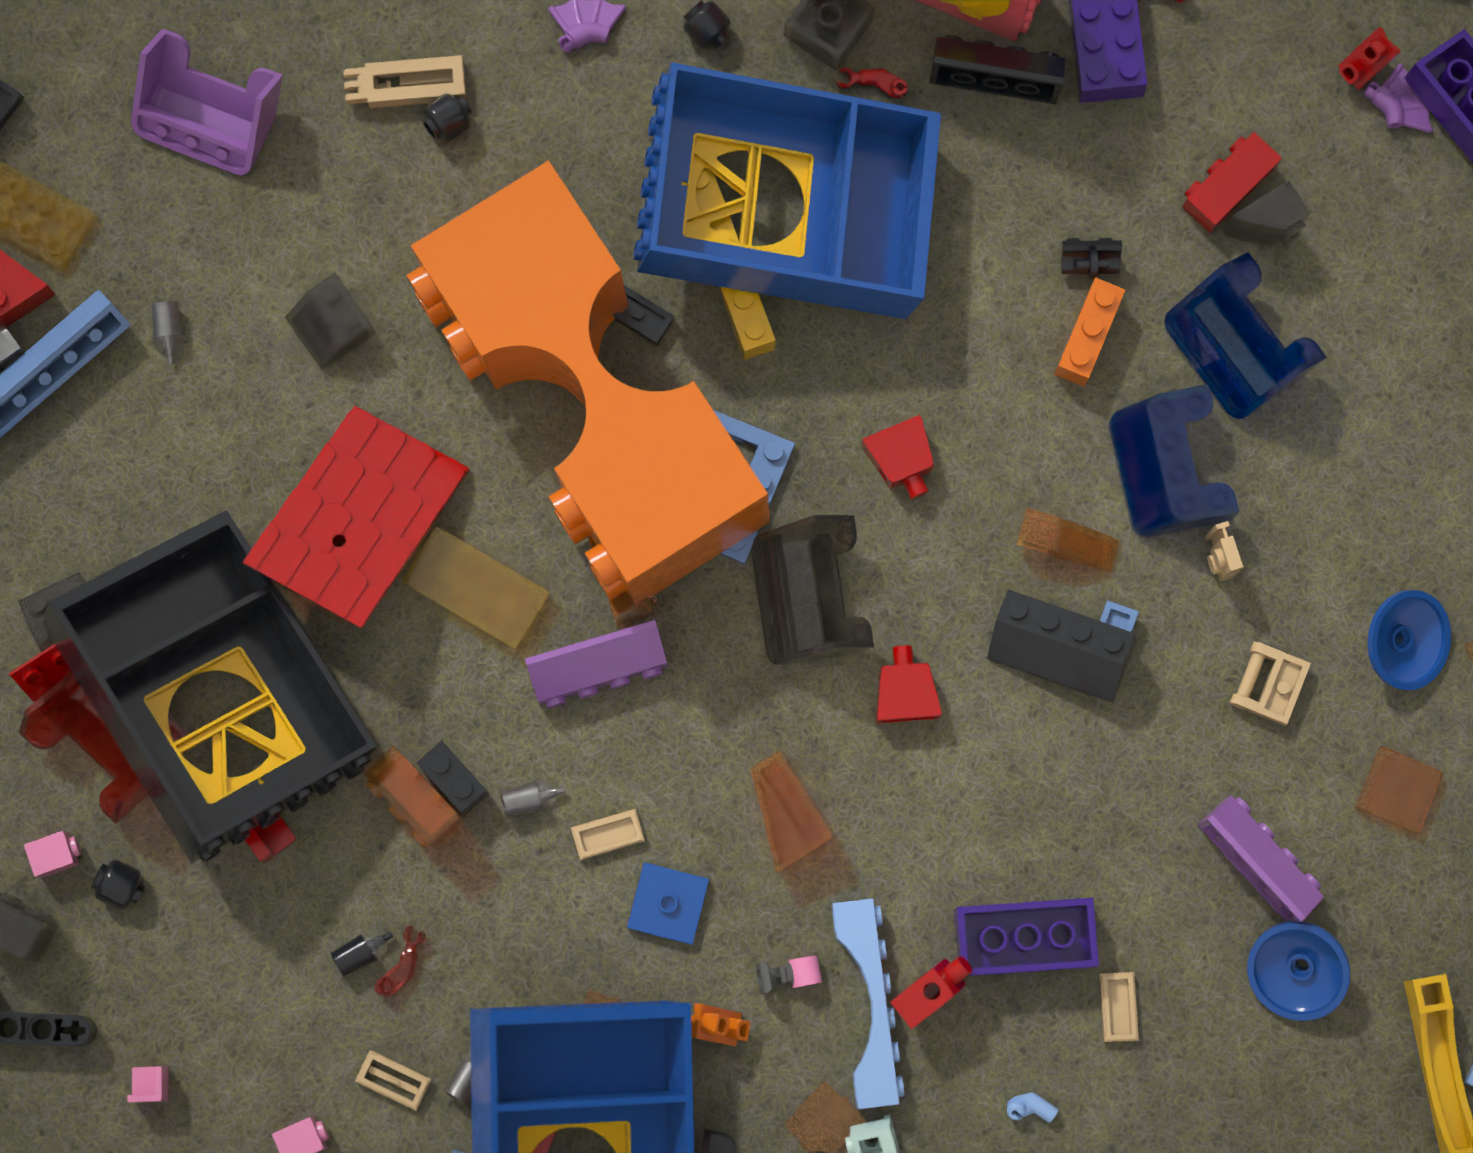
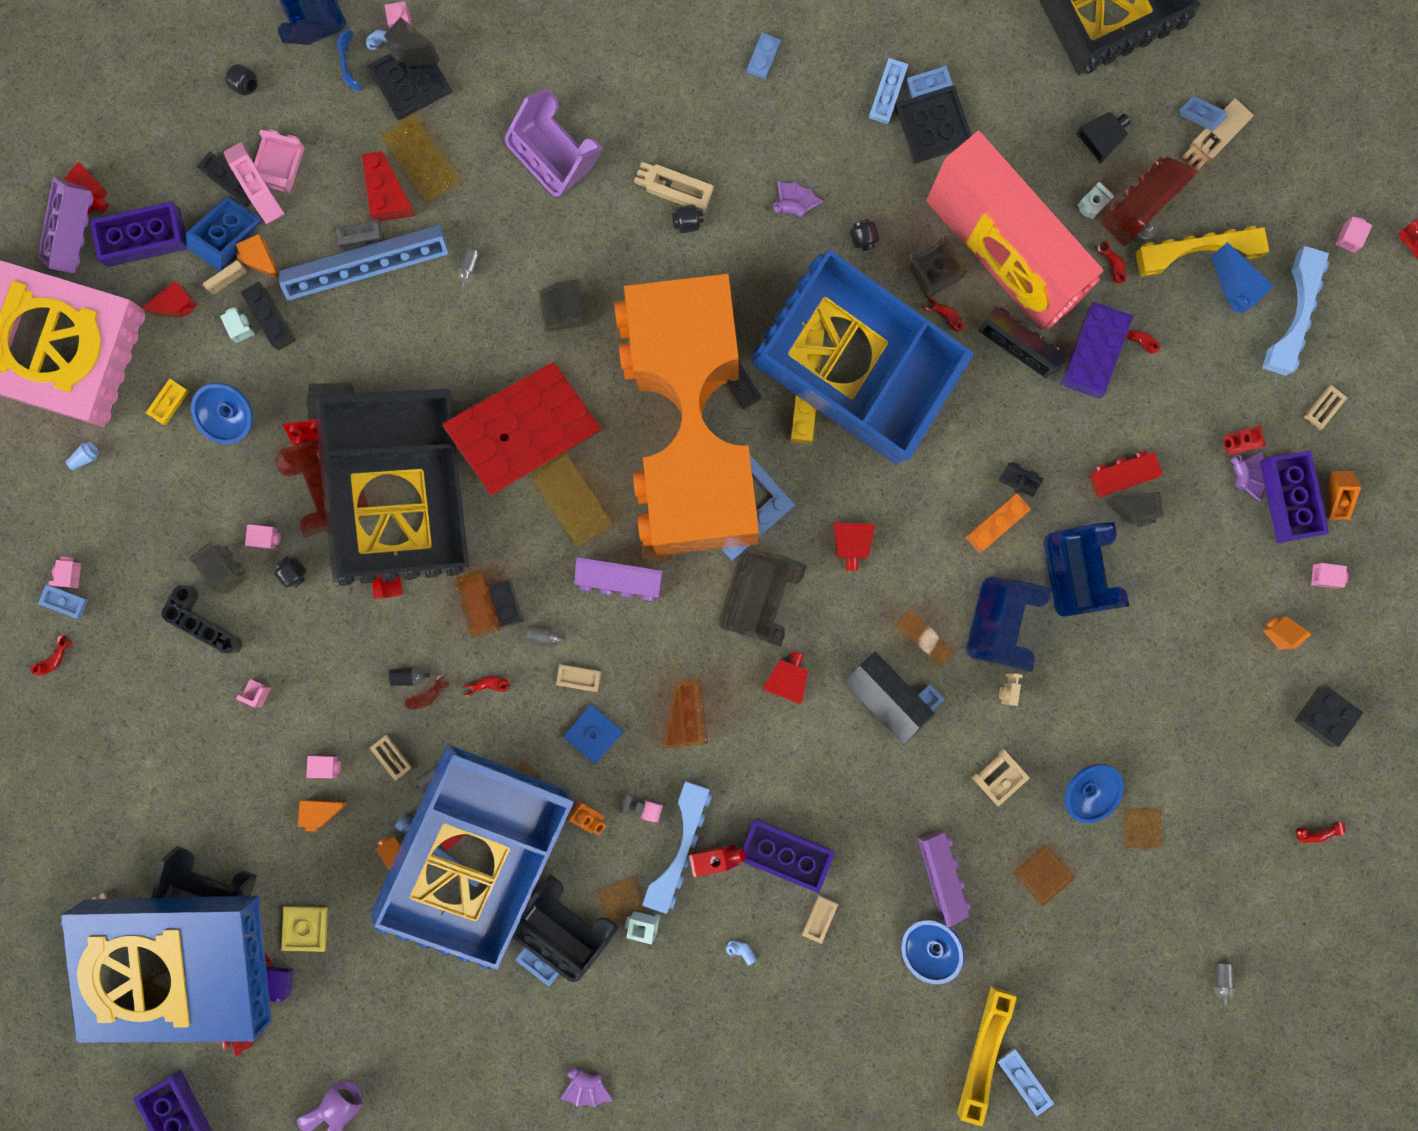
camera: 30 degrees right, 5 degrees up
none -> red arm [462,676,510,697]

